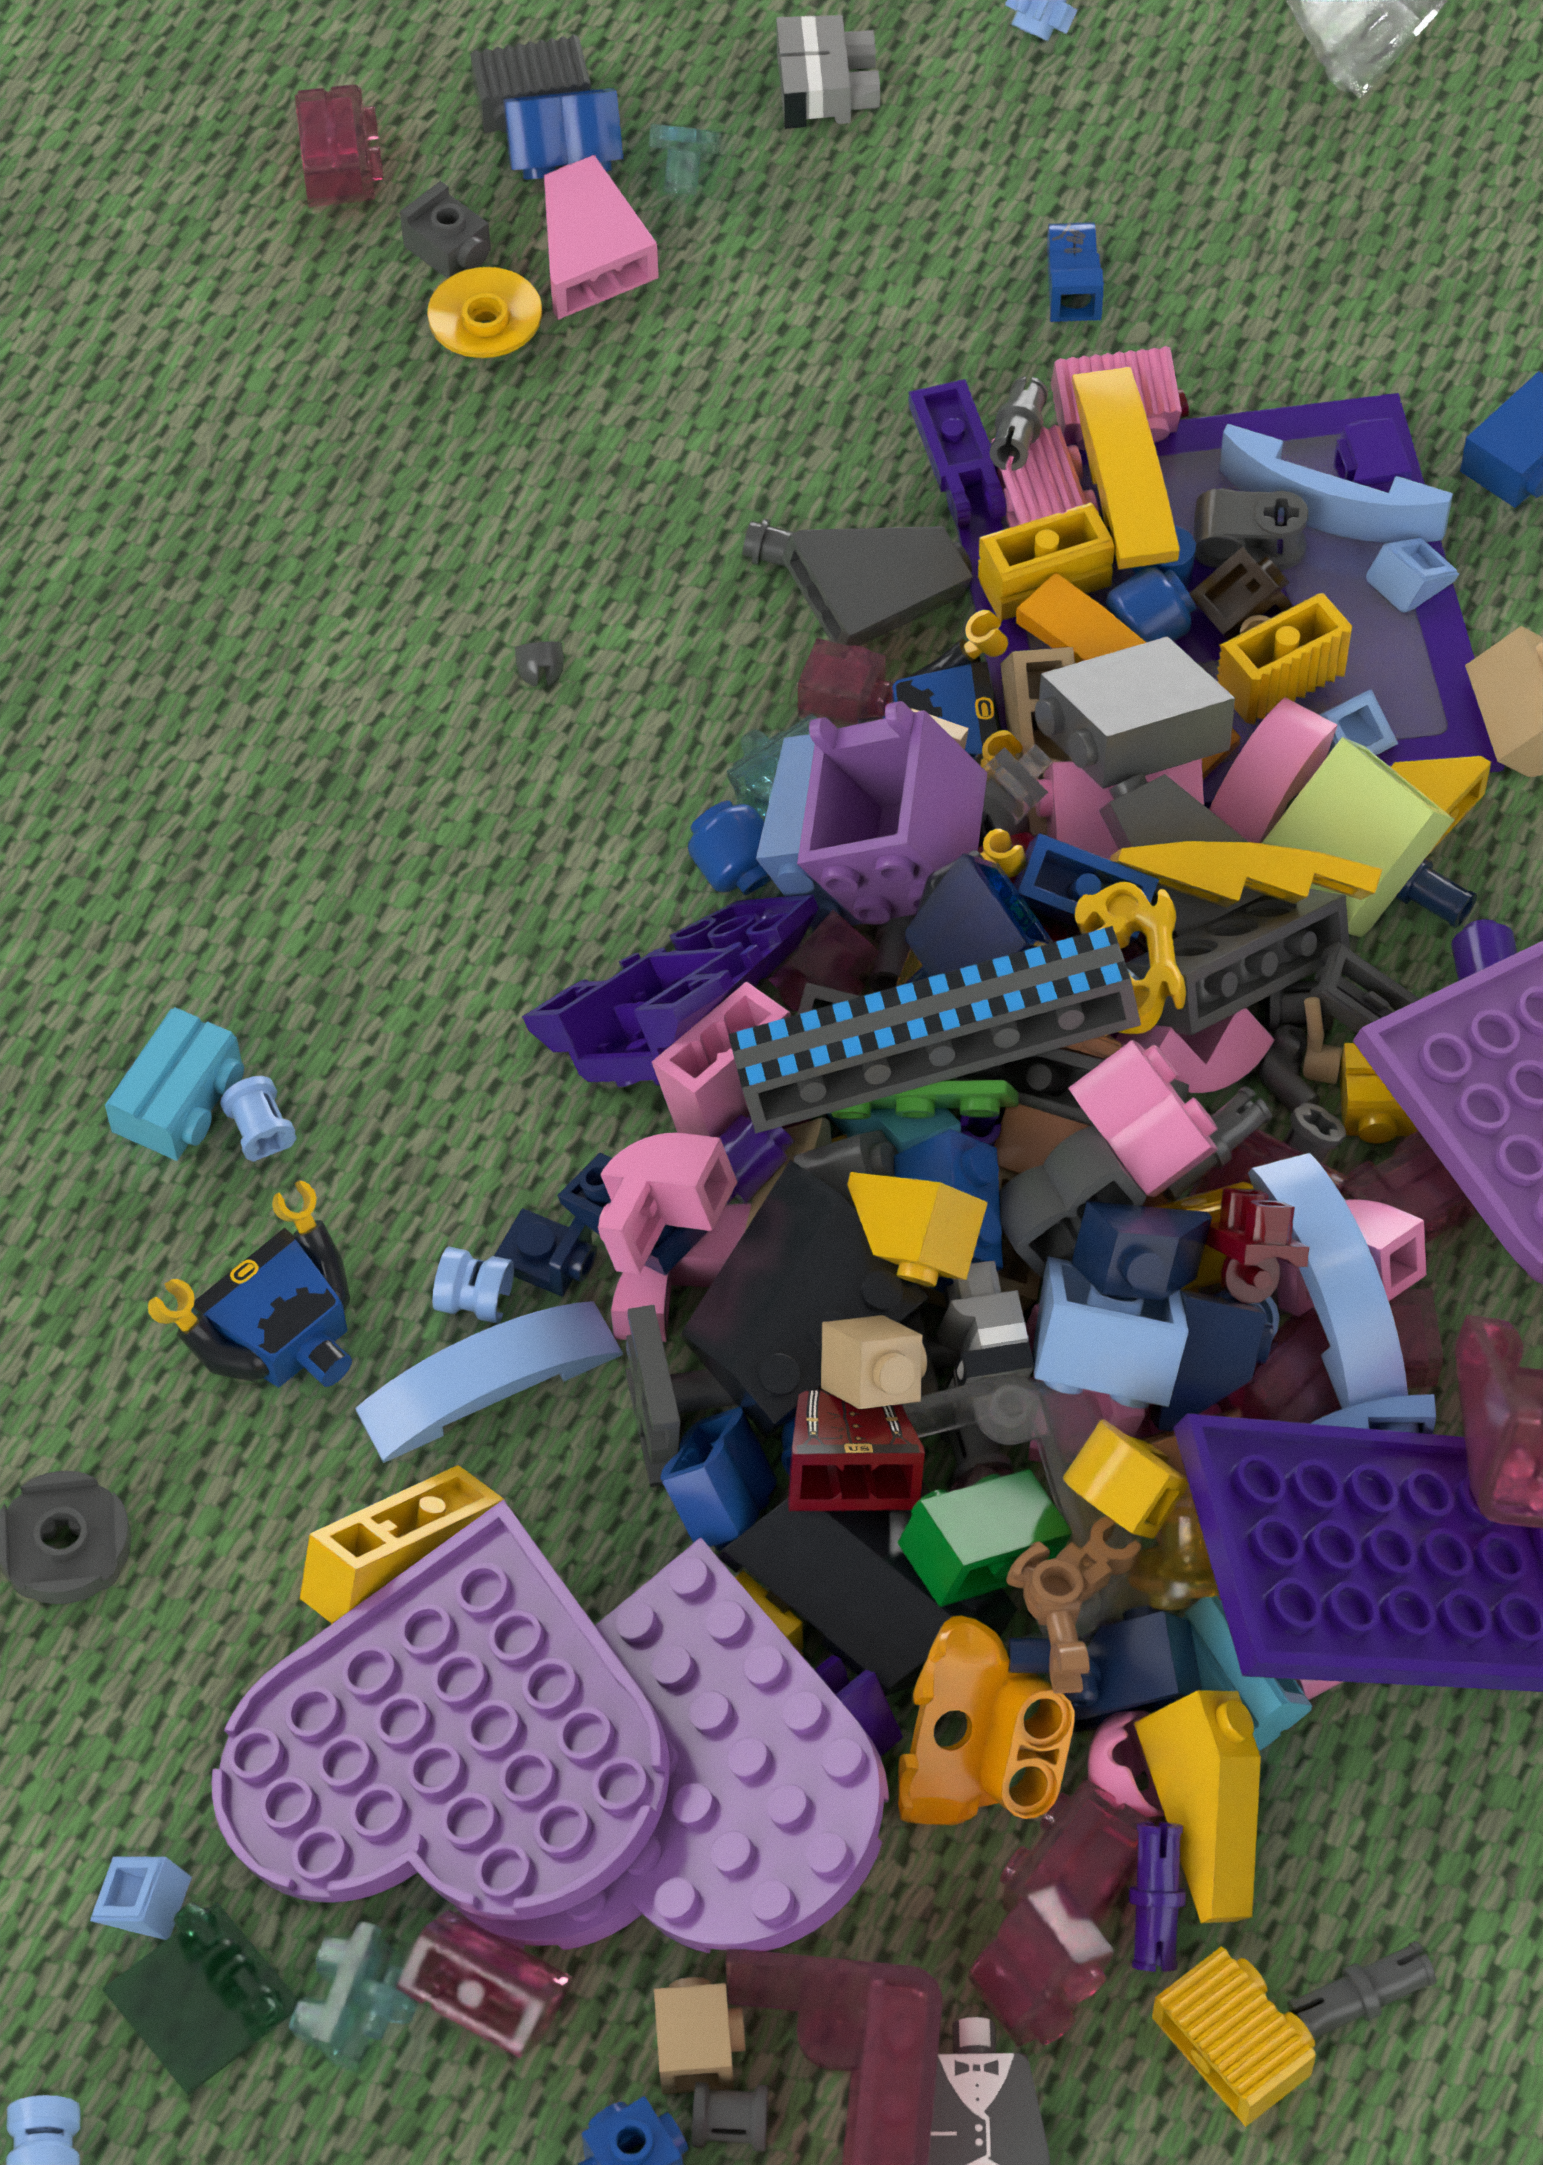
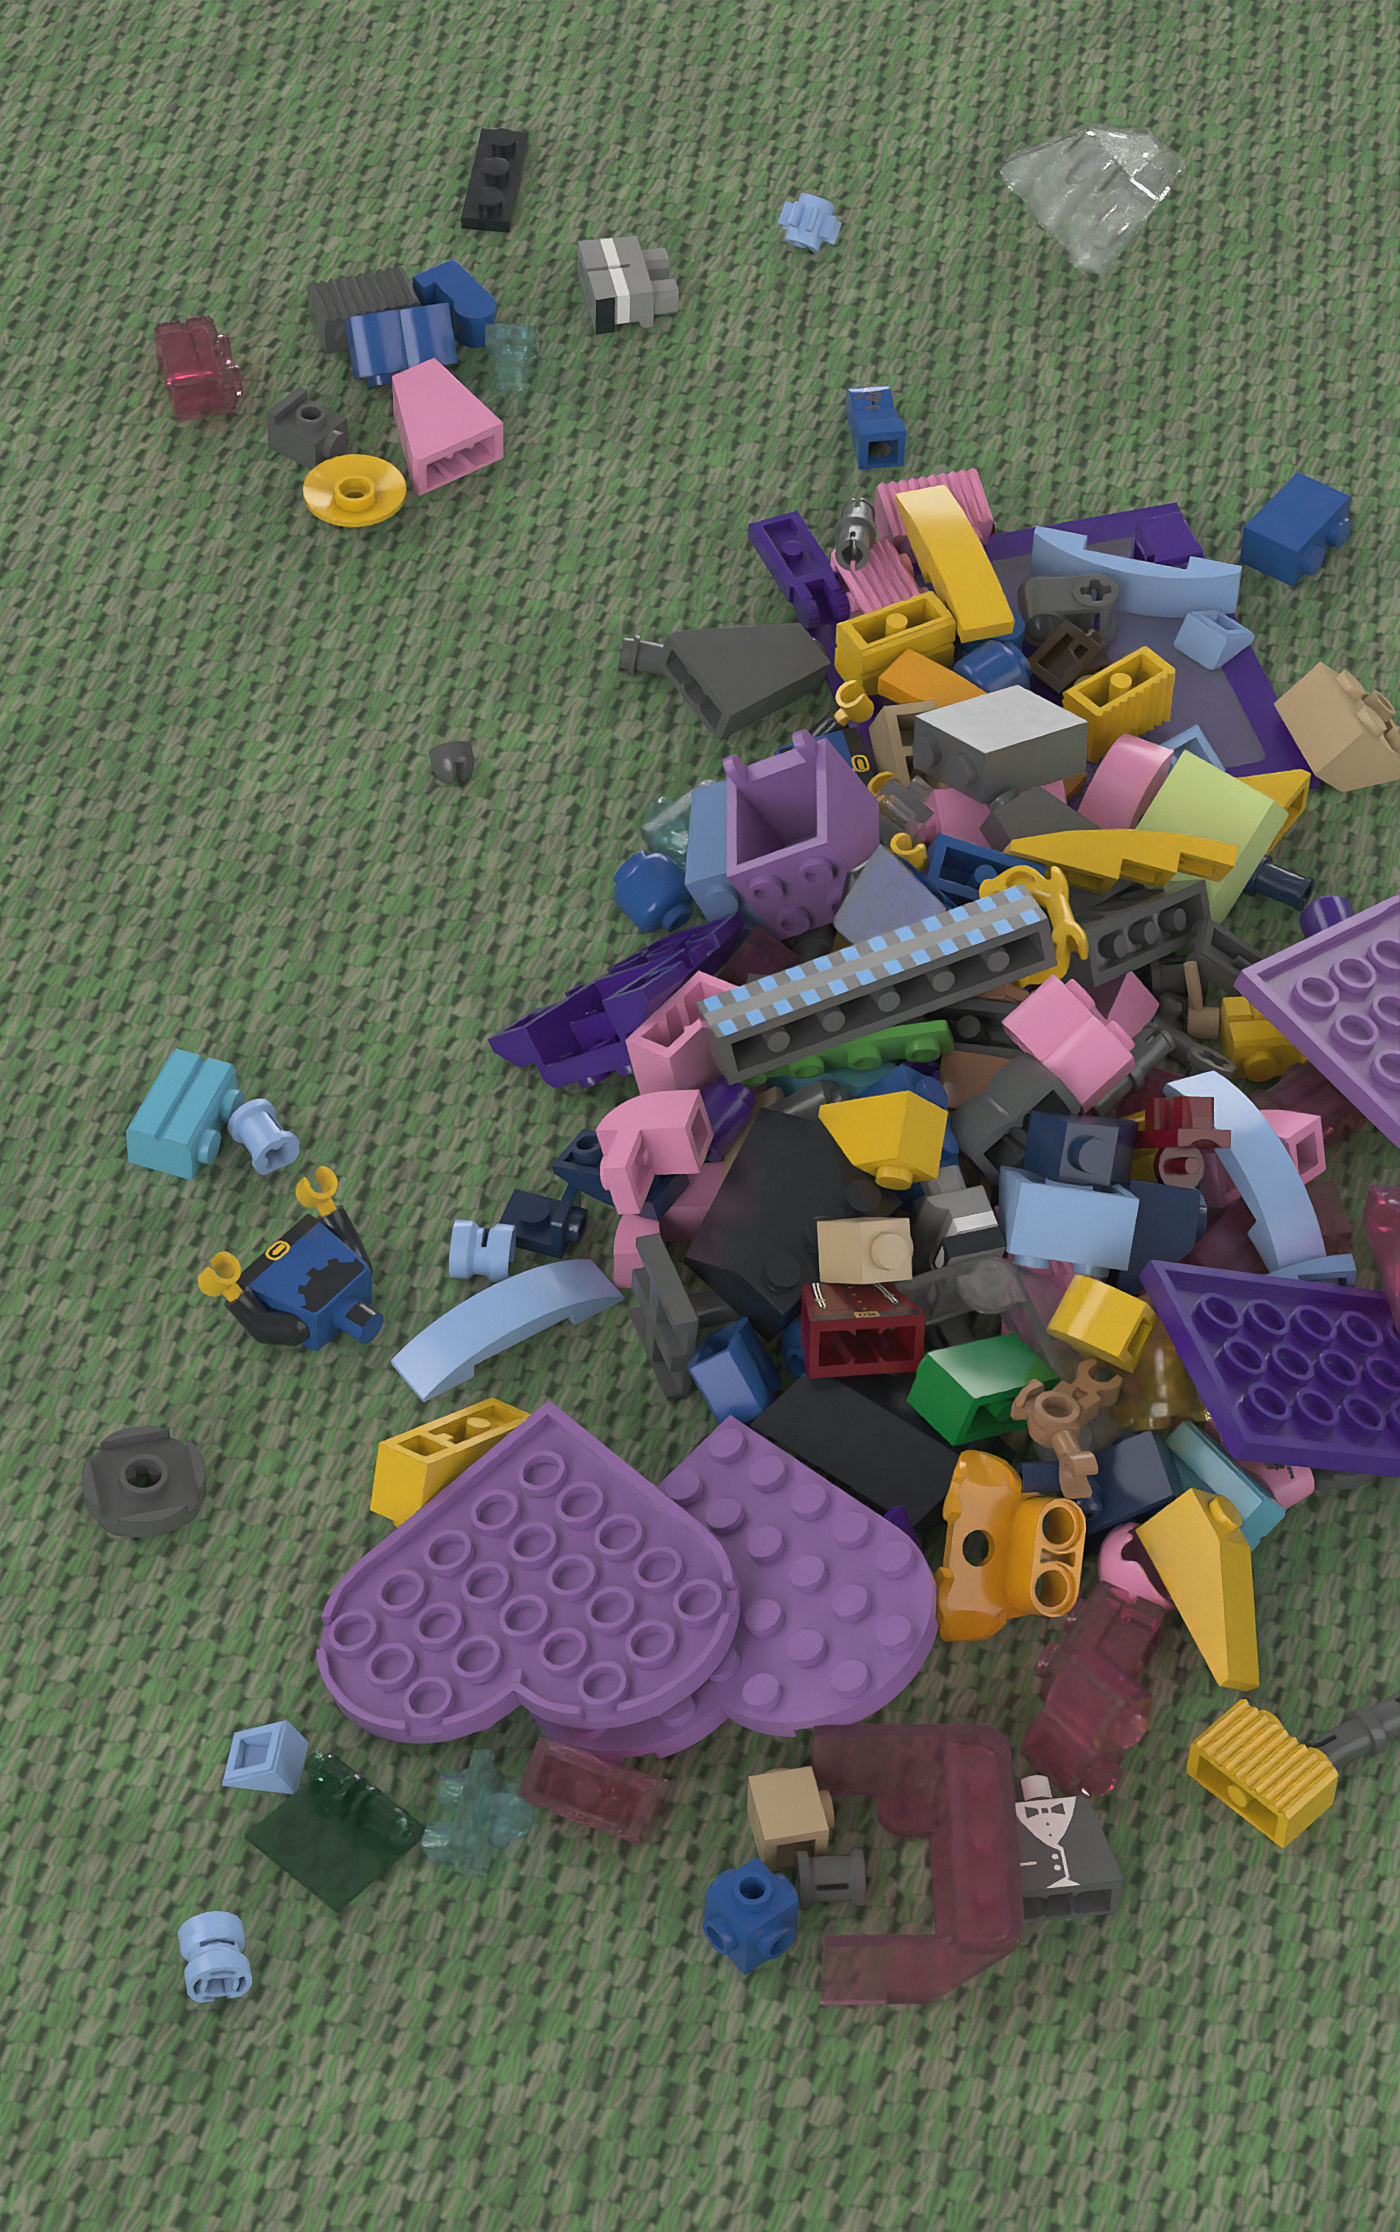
camera: 10 degrees left, 10 degrees down
clear pink brick [798,638,893,728] -> none
dark purple pin [1129,1822,1186,1972] -> none
none -> blue leg [413,259,497,348]

